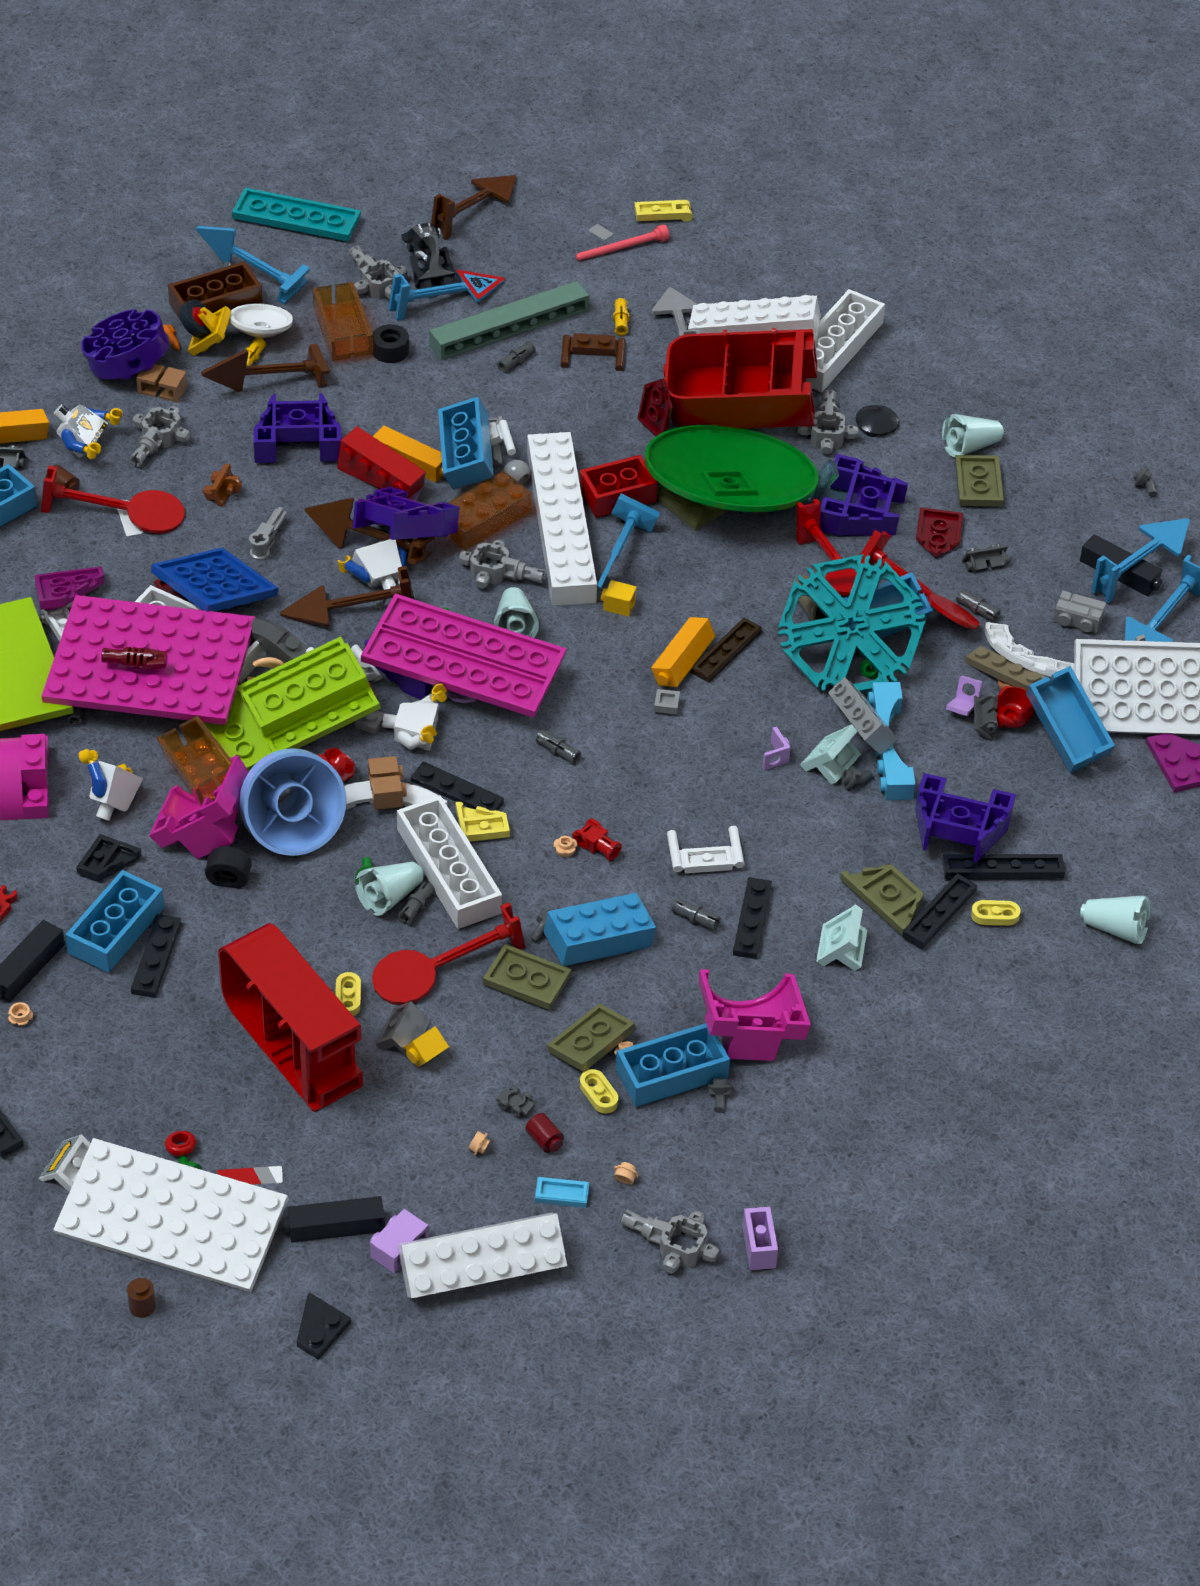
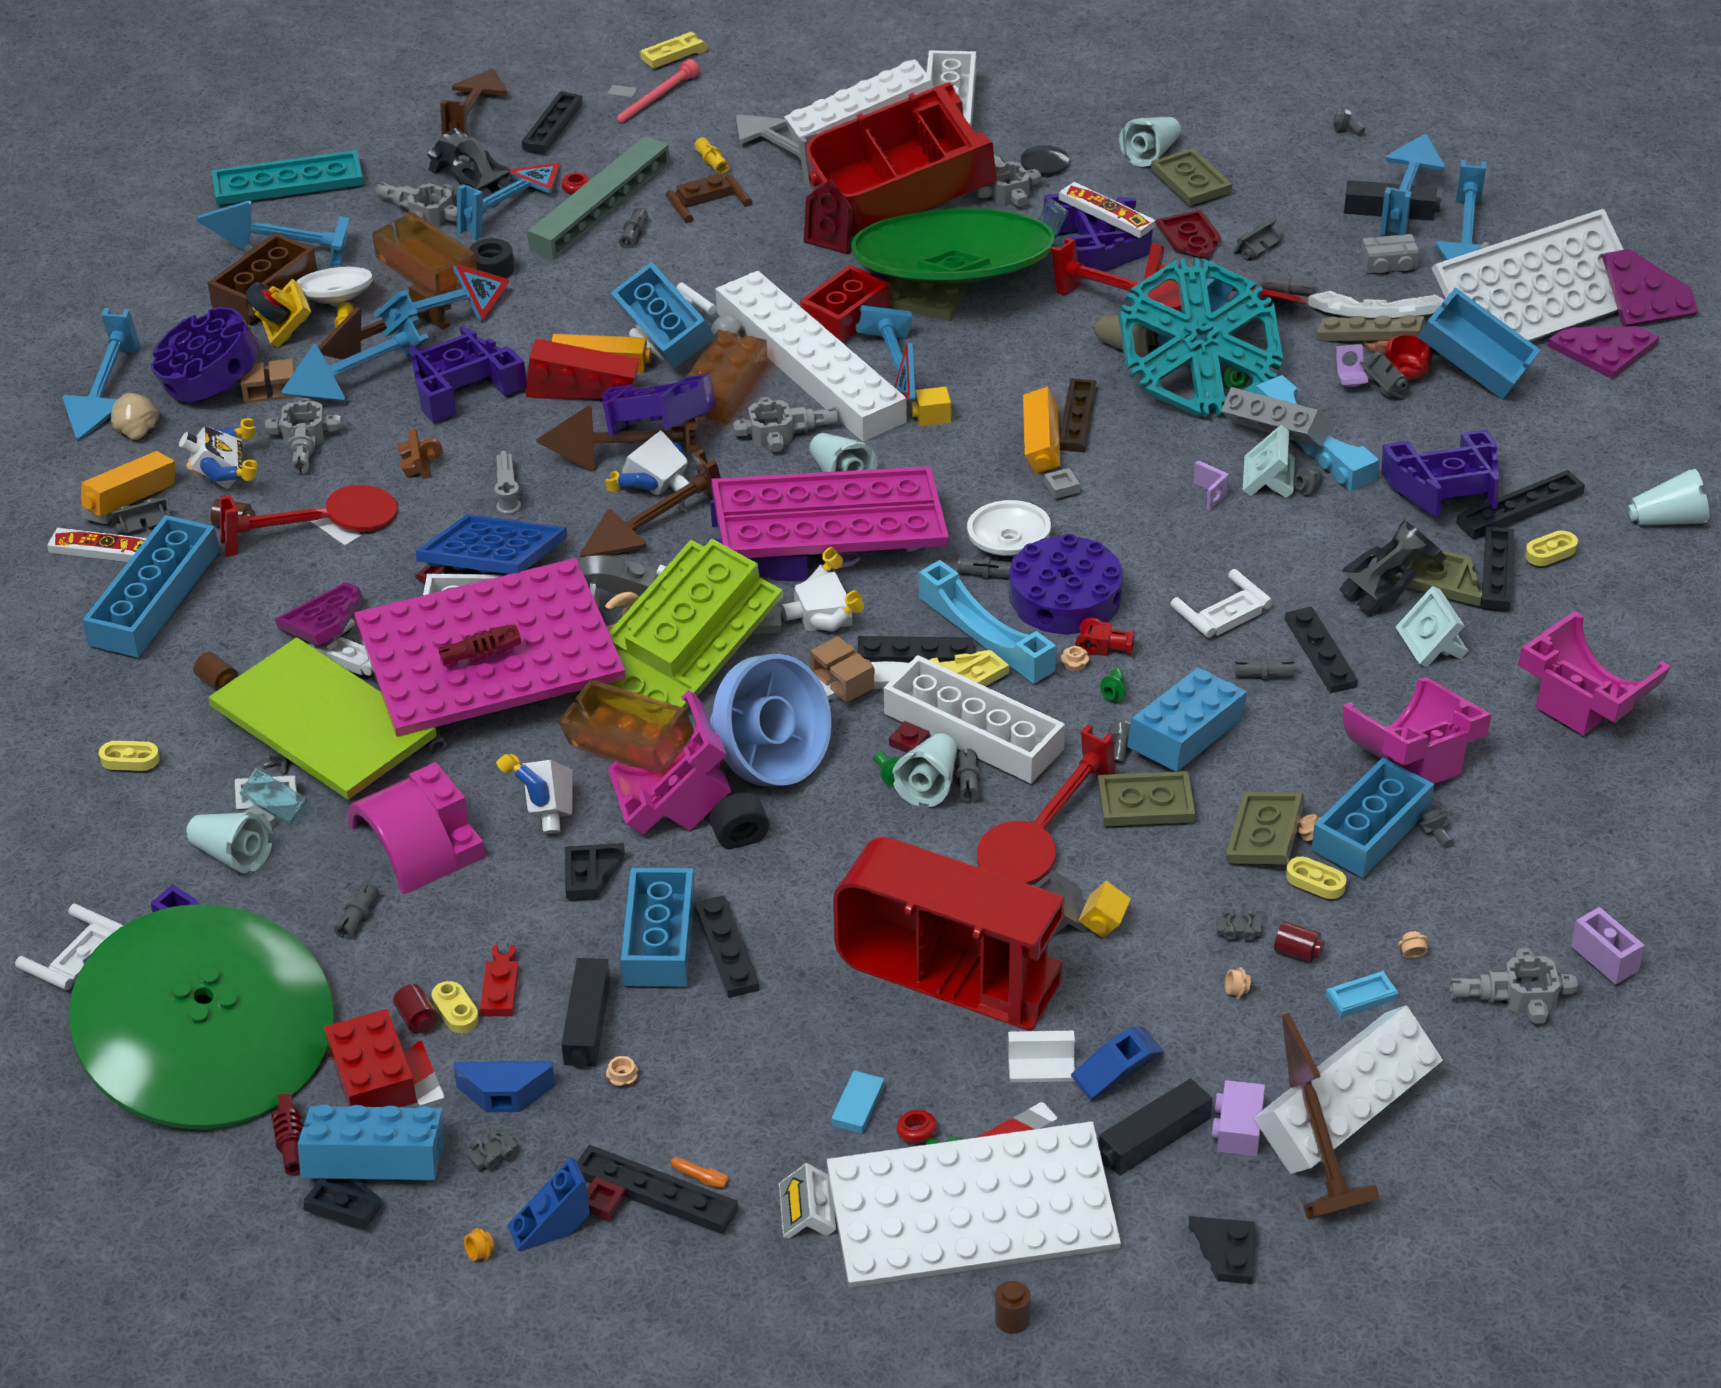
camera: 25 degrees left, 5 degrees down
none -> dark azure piece [62,308,140,441]
none -> tan hair [111,393,160,440]
none -> dark azure piece [281,315,429,401]
none -> dark azure piece [374,264,509,337]
none -> black plate [522,91,583,154]
none -> red piece [561,172,591,194]
none -> orange piece [670,1157,729,1188]
none -> medium azure tile [831,1071,885,1134]
none -> dark red plate [889,721,930,753]
none -> medium azure arch [919,560,1056,684]
none -> white dish [967,500,1051,556]
none -> white panel [1008,1031,1075,1082]
none -> dark purple brick [1009,533,1123,635]
none -> tile [1059,182,1155,238]
none -> blue slope [1071,1026,1164,1101]
none -> green plate [1100,668,1125,703]
none -> reddish brown piece [1282,1013,1380,1219]
none -> black hips [1339,520,1447,616]
none -> dark pink piece [1518,612,1670,736]

